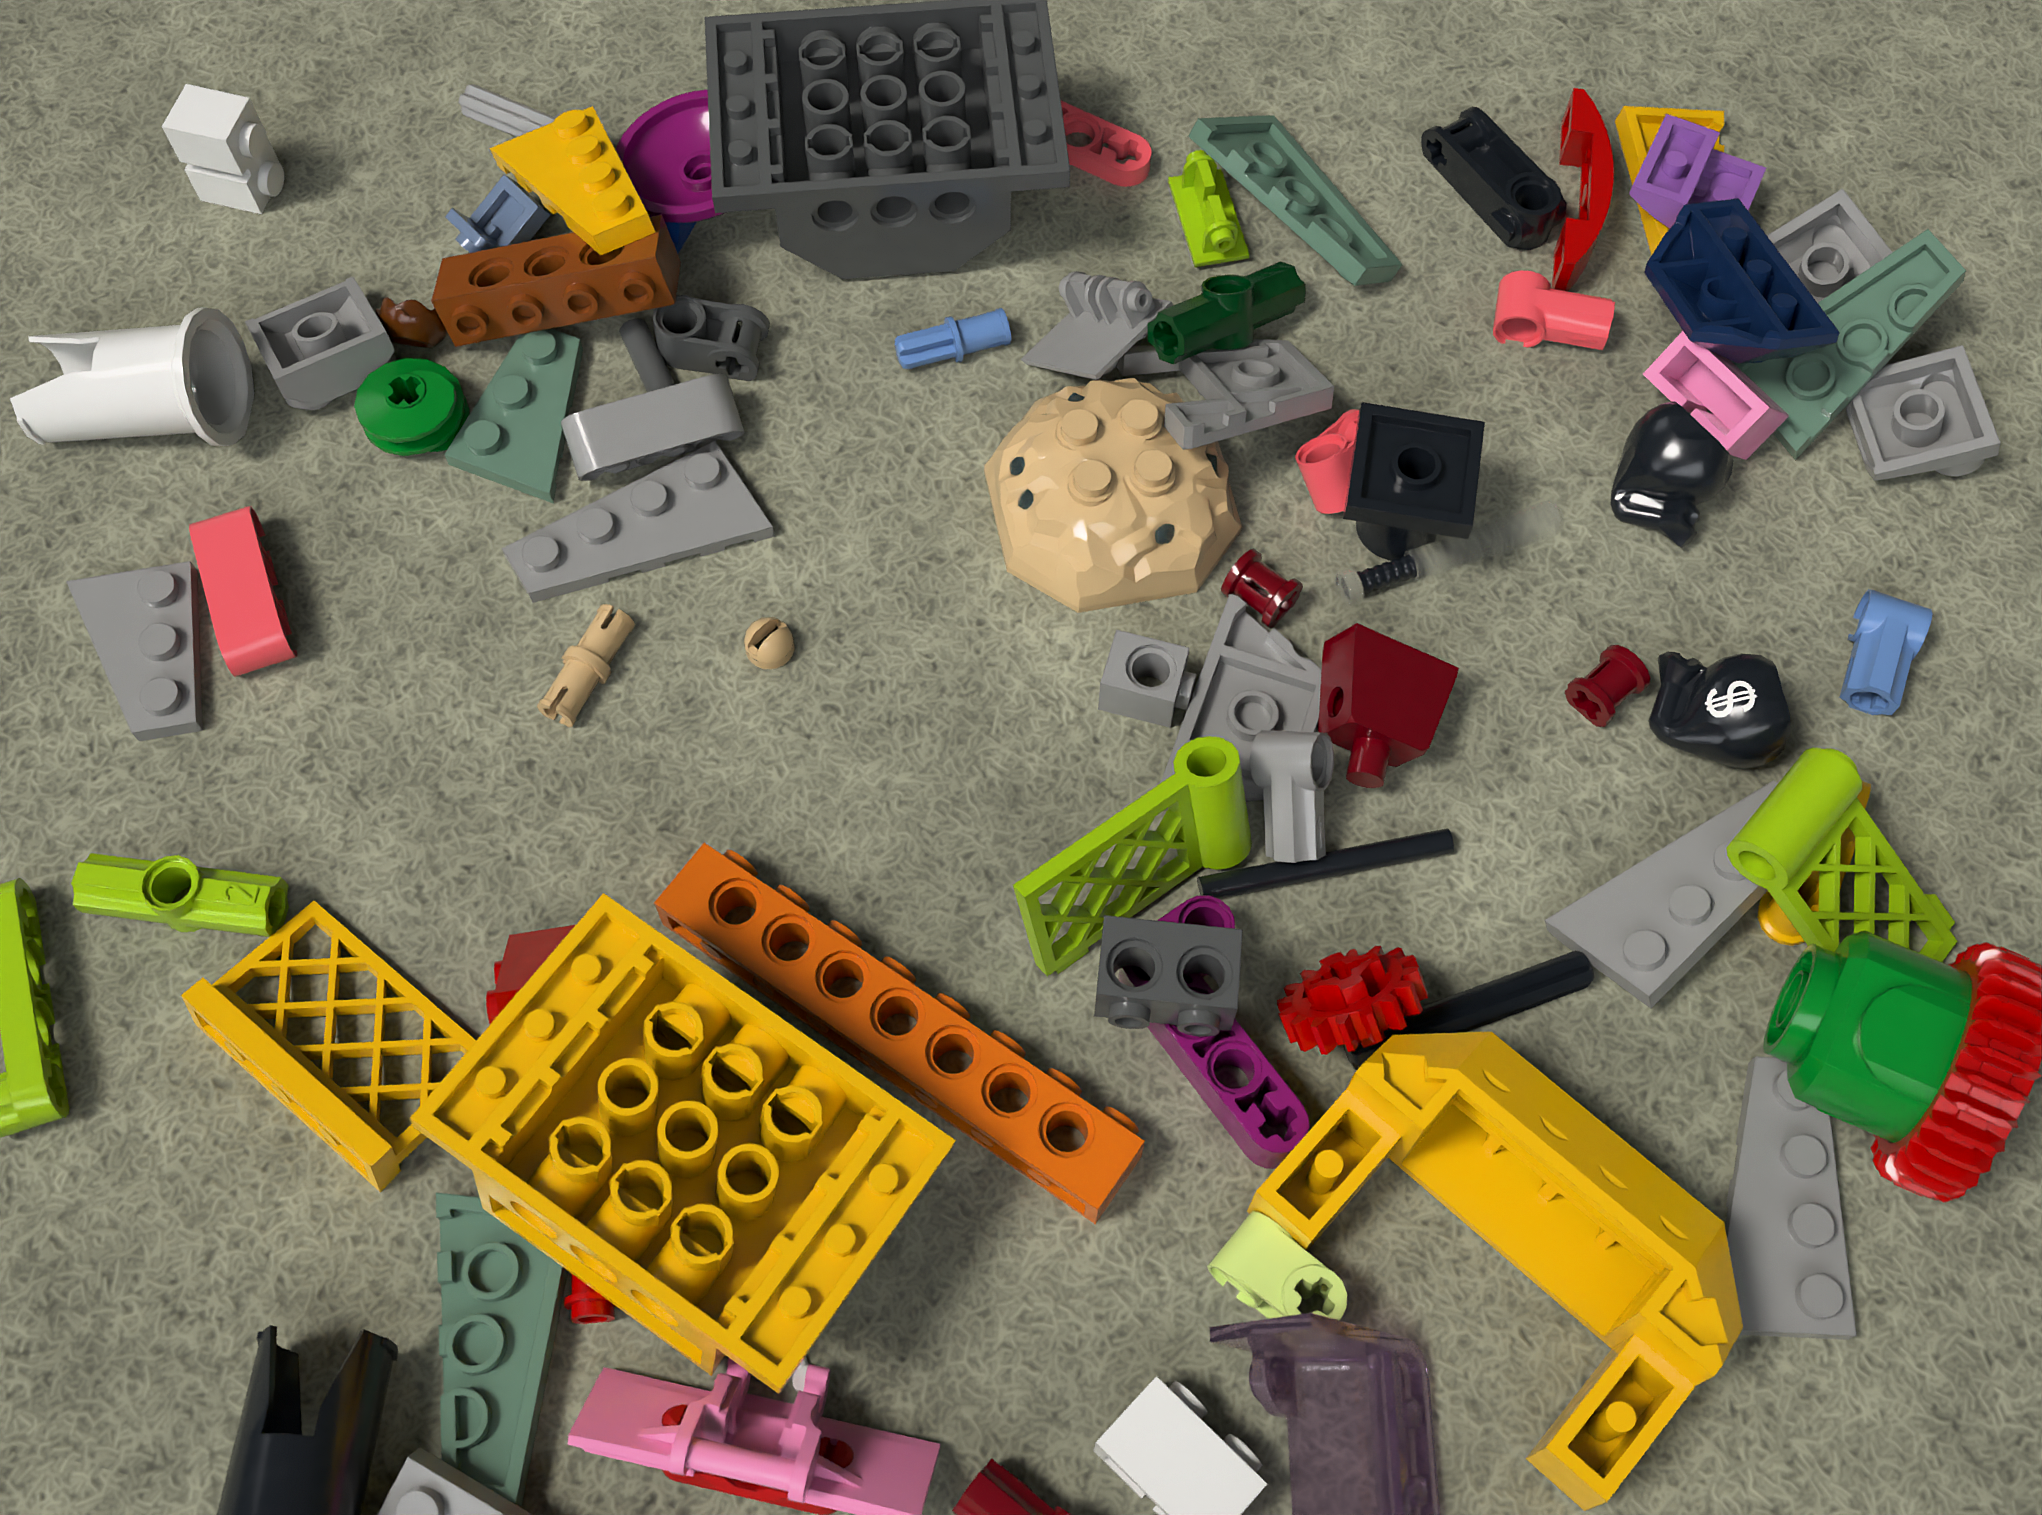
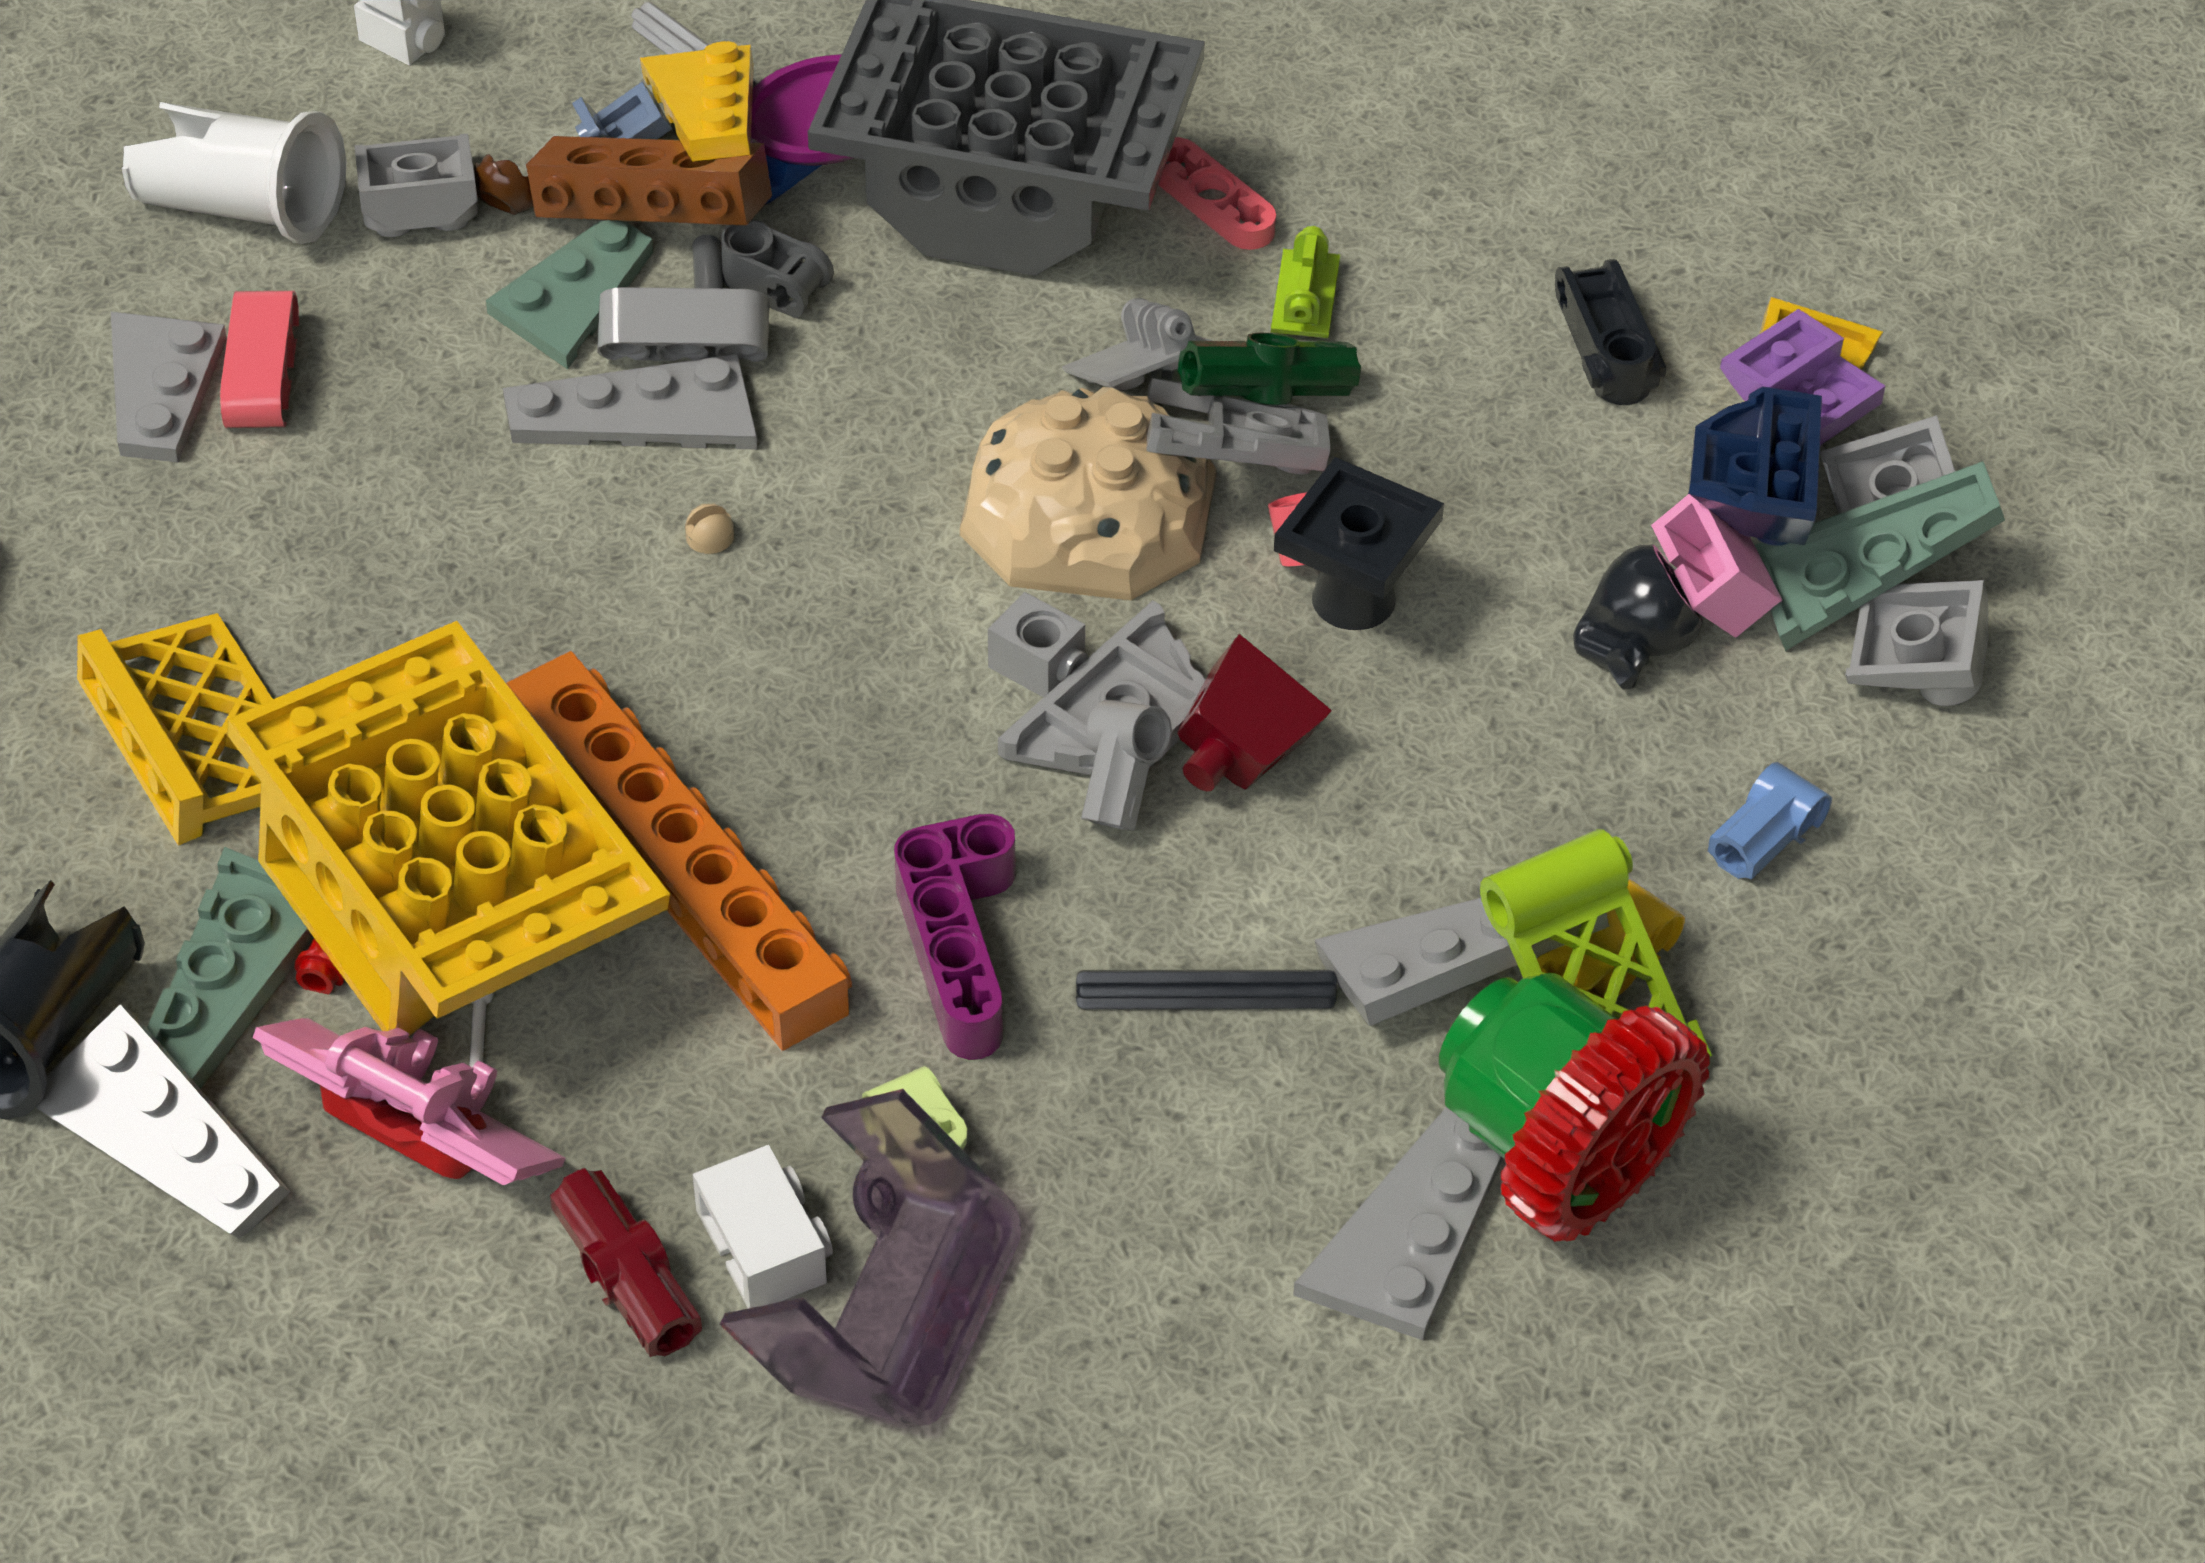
camera: 20 degrees right, 15 degrees down
lime piece [71,853,289,937] -> none
green piece [354,358,470,456] -> none
tan pin [537,604,635,727] -> none
medium blue axle [895,308,1011,369] -> none
lime piece [1013,736,1252,976] -> none
dark grey brick [1094,915,1243,1036] -> none
sand green wing [1188,115,1403,286] -> none
black bar [1197,828,1454,899] -> none
dark red bush [1221,548,1303,628] -> none
yellow wedge [1247,1031,1743,1511] -> none
red gear [1276,946,1429,1055] -> none
clear piece [1335,501,1564,606] -> none
coral piece [1493,270,1615,350] -> none
red slope [1552,88,1614,291] -> none
dark red bush [1565,645,1651,727] -> none
black piece [1648,651,1791,768] -> none

